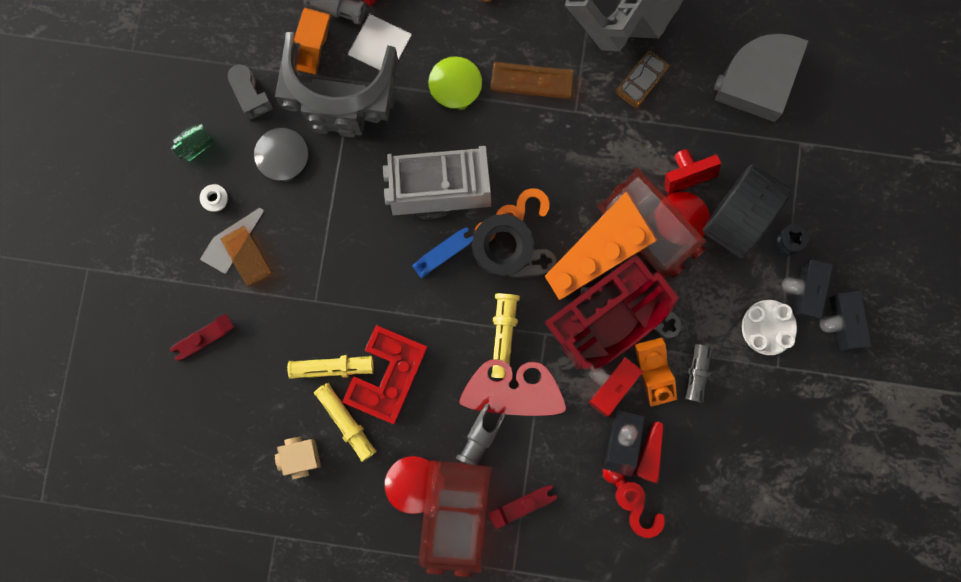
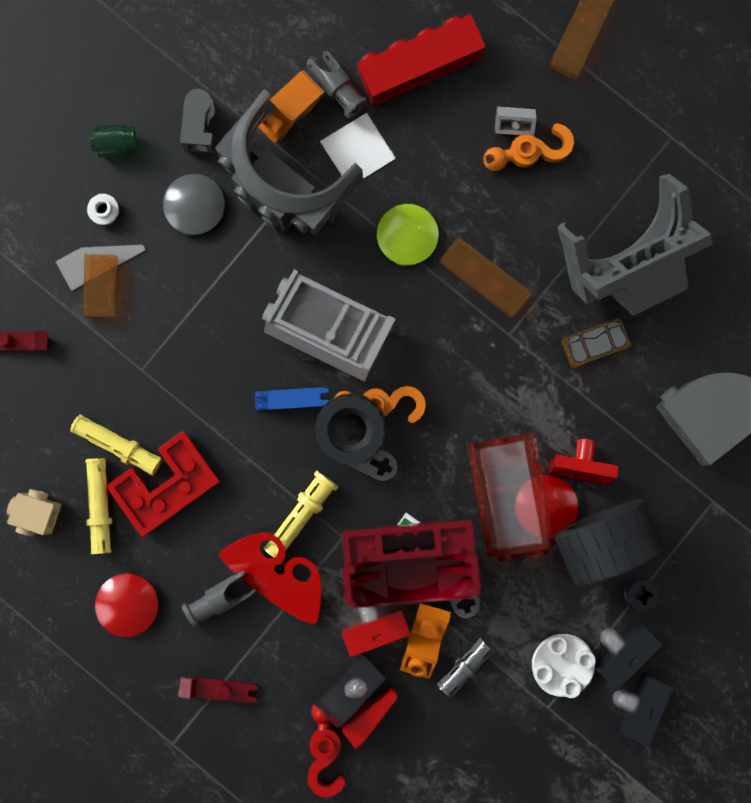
camera: 30 degrees right, 5 degrees up
clear red door [418,460,492,577] -> none
orange wedge [545,192,659,300] -> none

